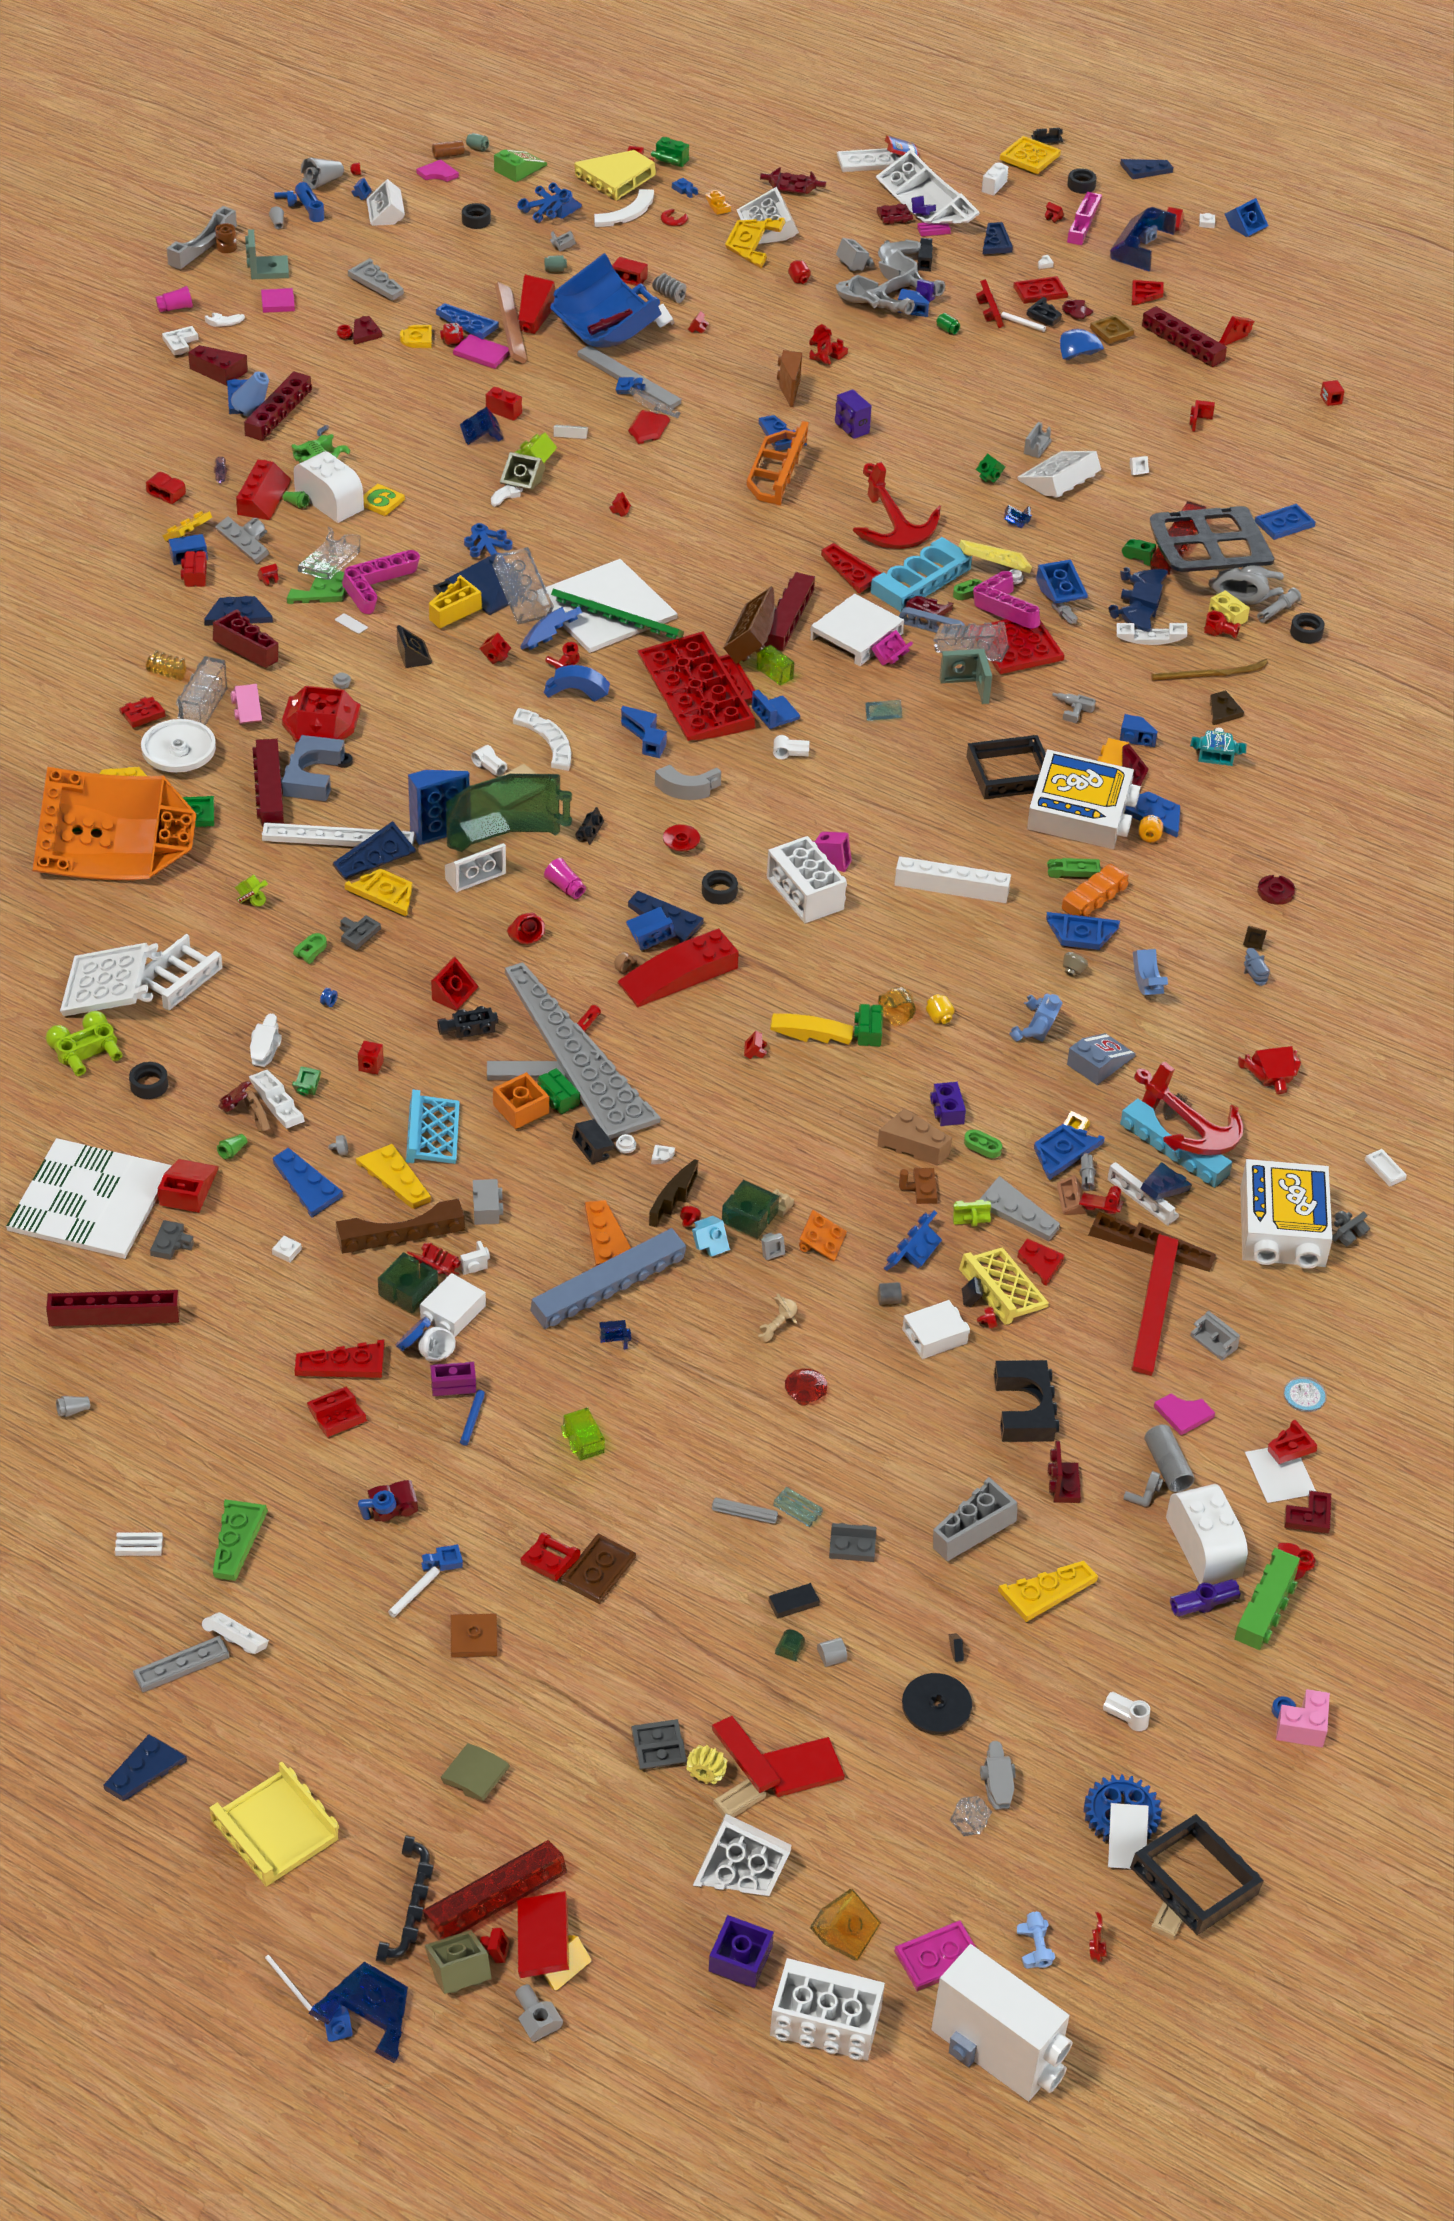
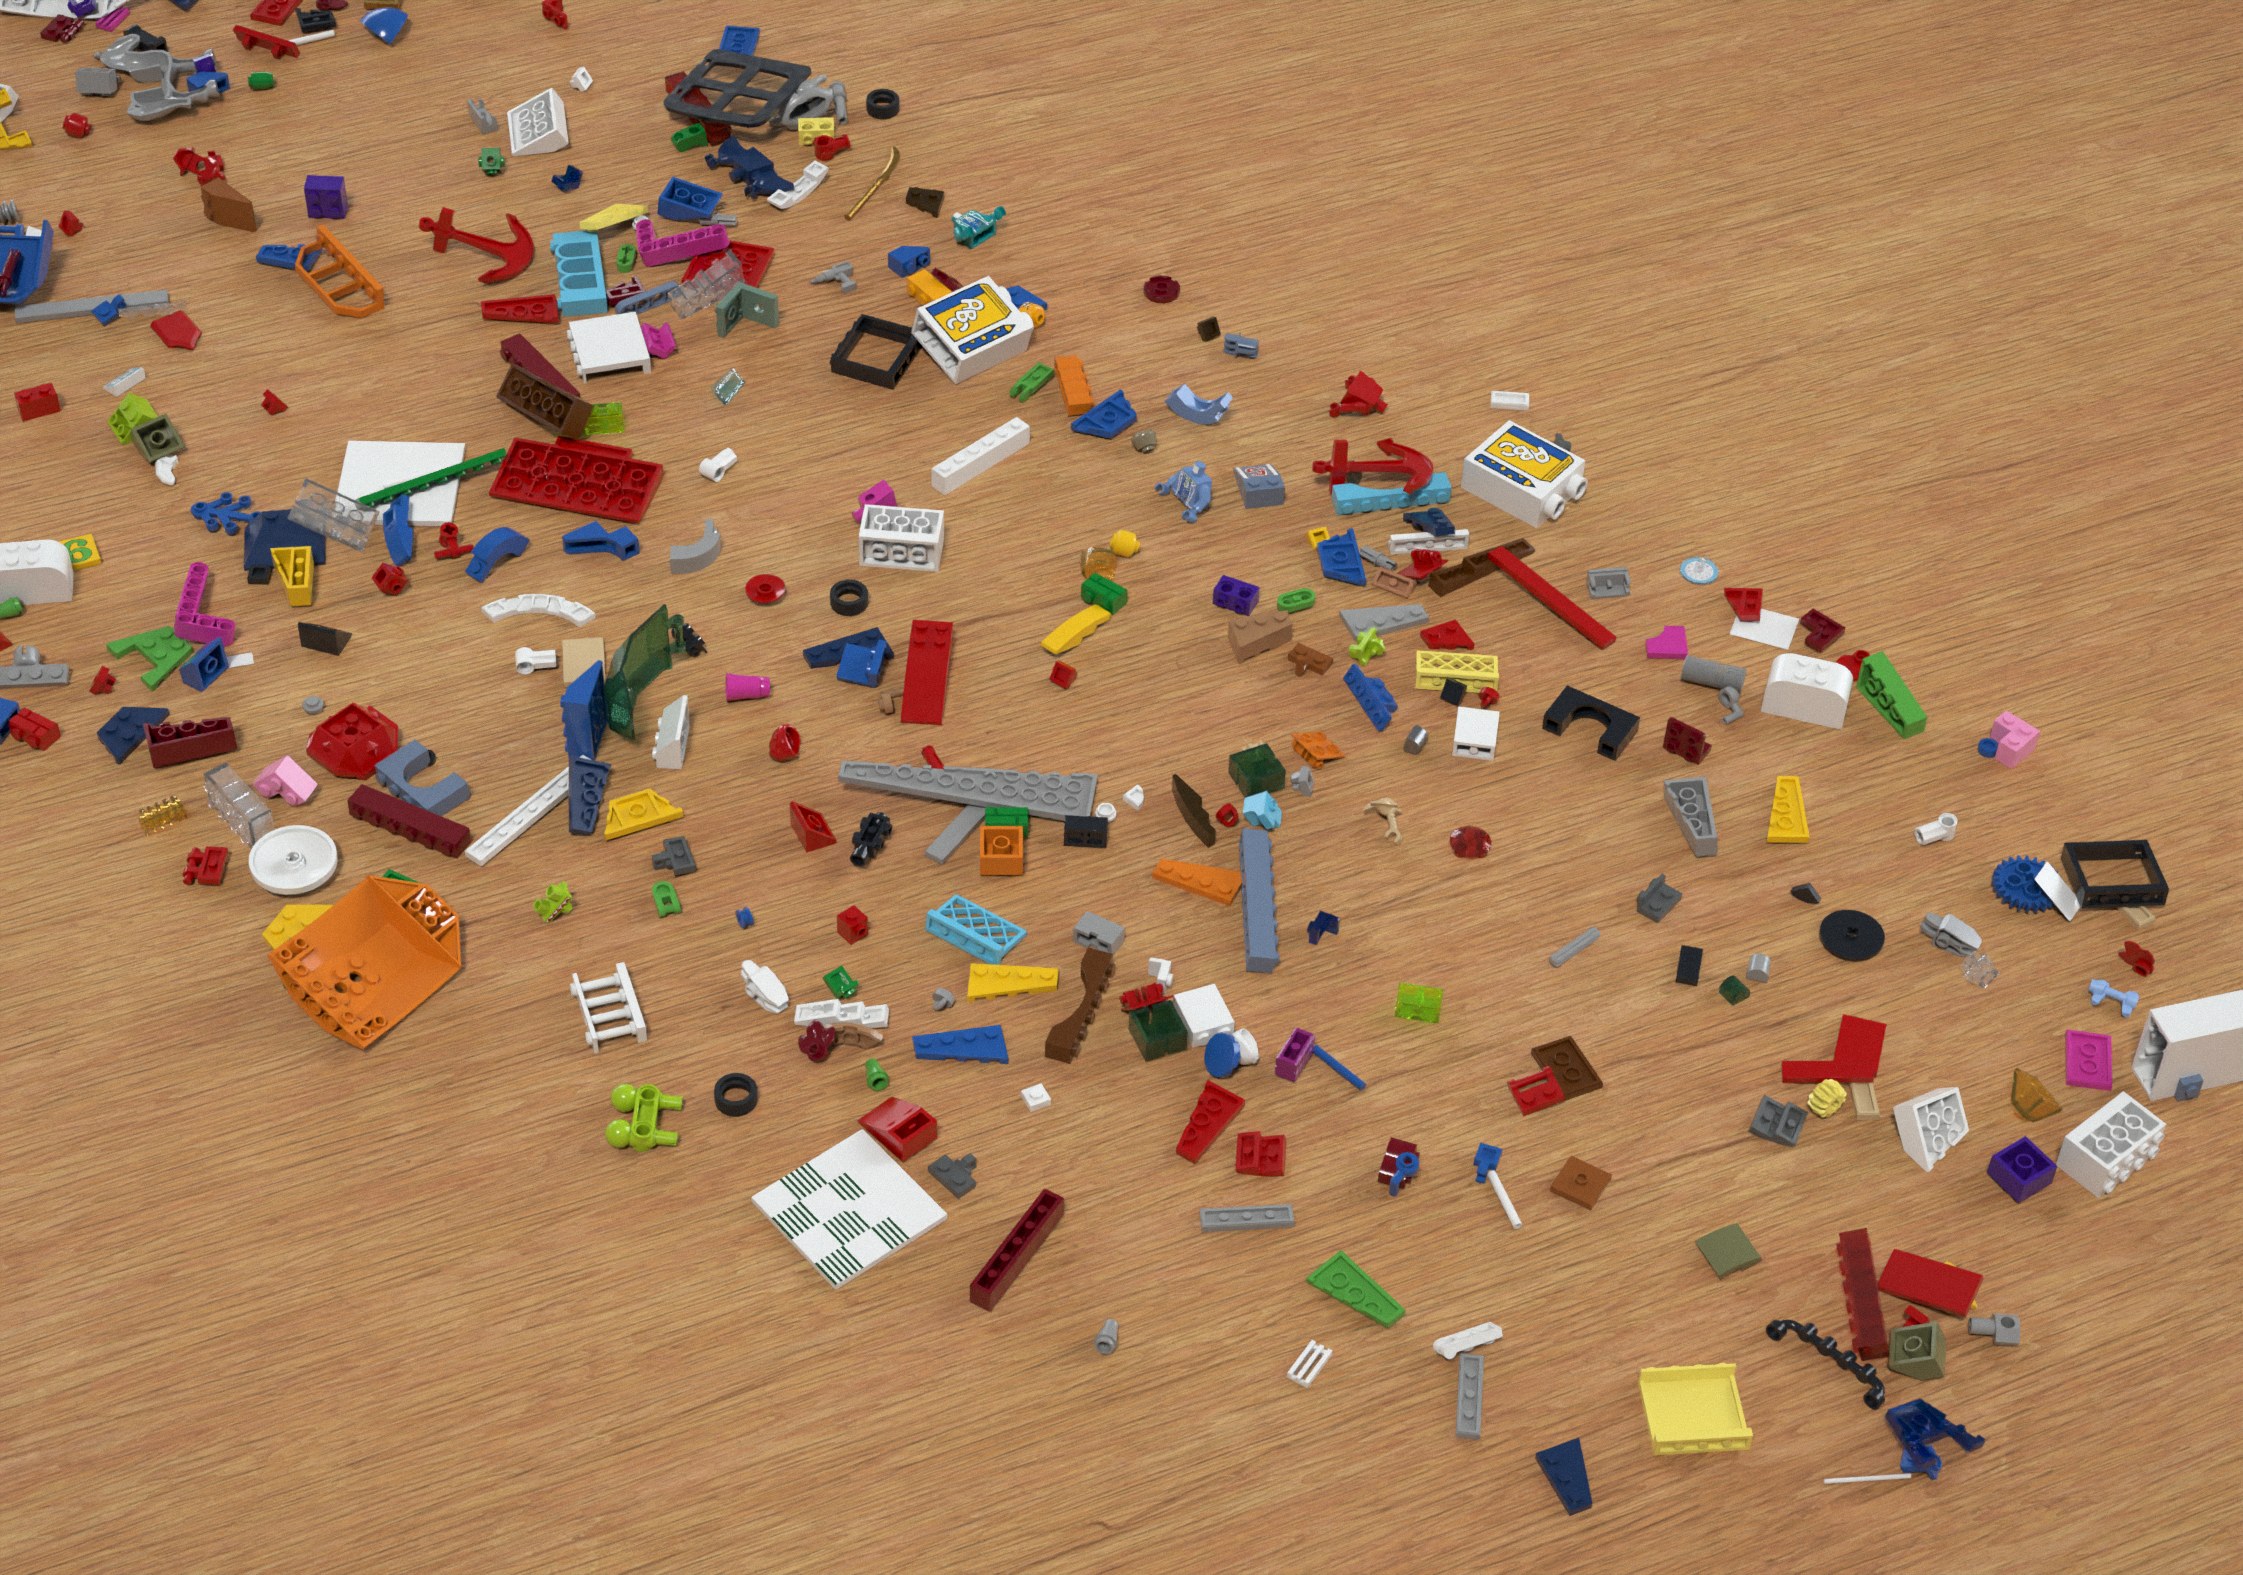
camera: 55 degrees left, 0 degrees up
white plate [60,943,163,1016] -> none
clear plate [298,527,360,580] -> none
clear blue bracket [460,407,504,445] -> none
blue bracket [752,690,800,729] -> none
clear light blue tile [773,1487,823,1527] -> none
dark purple piece [1170,1579,1241,1617] -> none
none -> blue slope [179,637,229,692]
none -> light grey tile [1199,1204,1295,1232]

